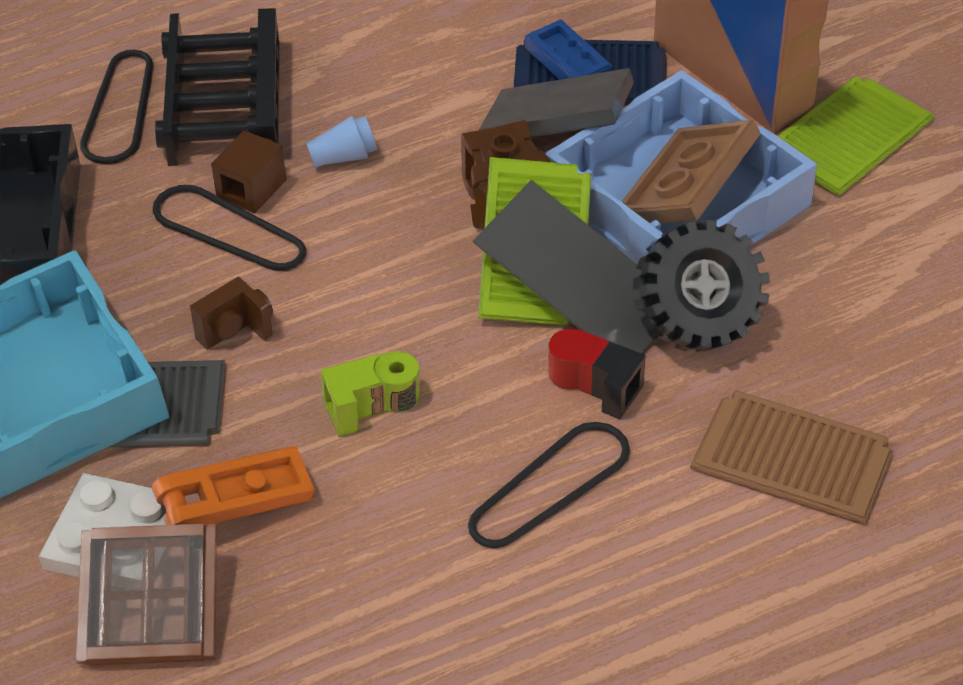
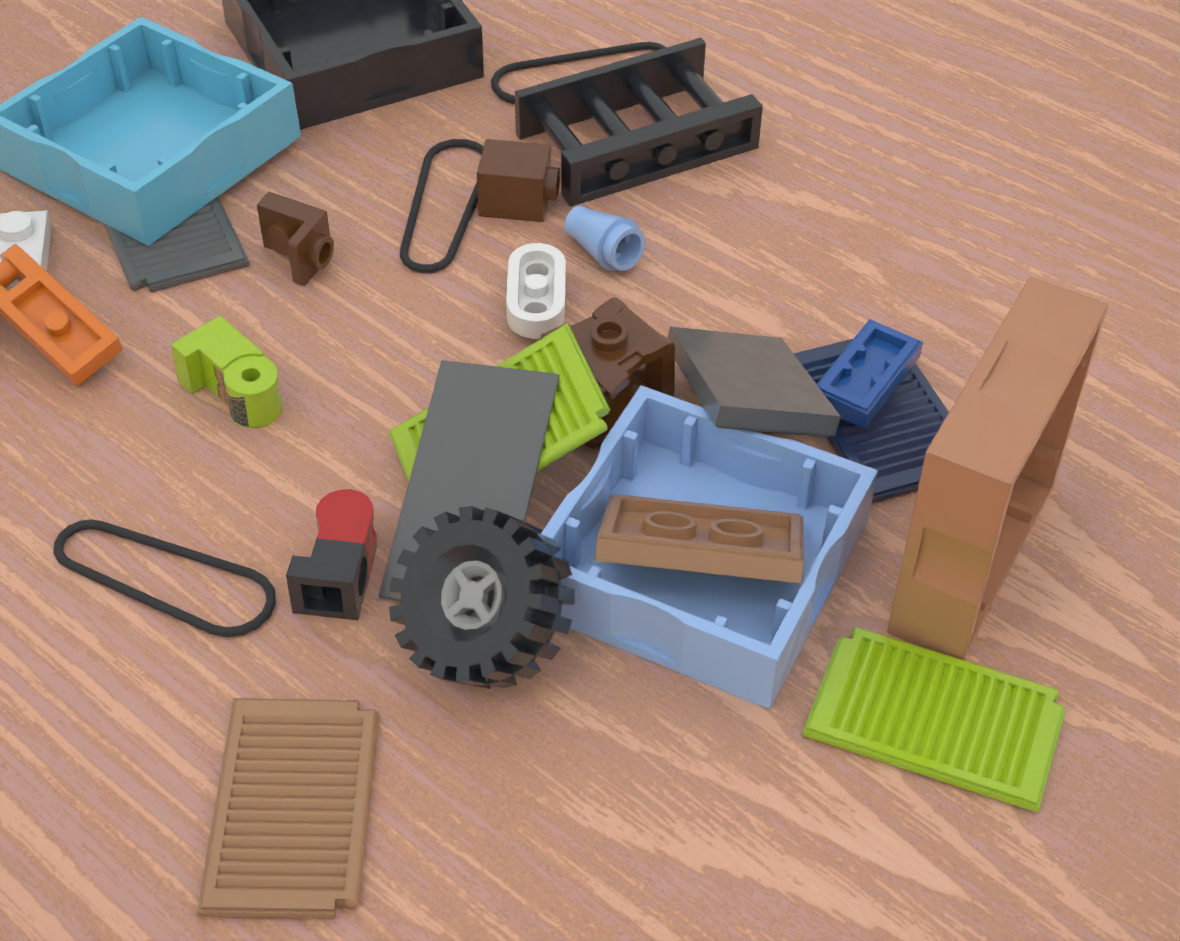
camera: 65 degrees right, 0 degrees up
none -> white plate [506,243,566,339]

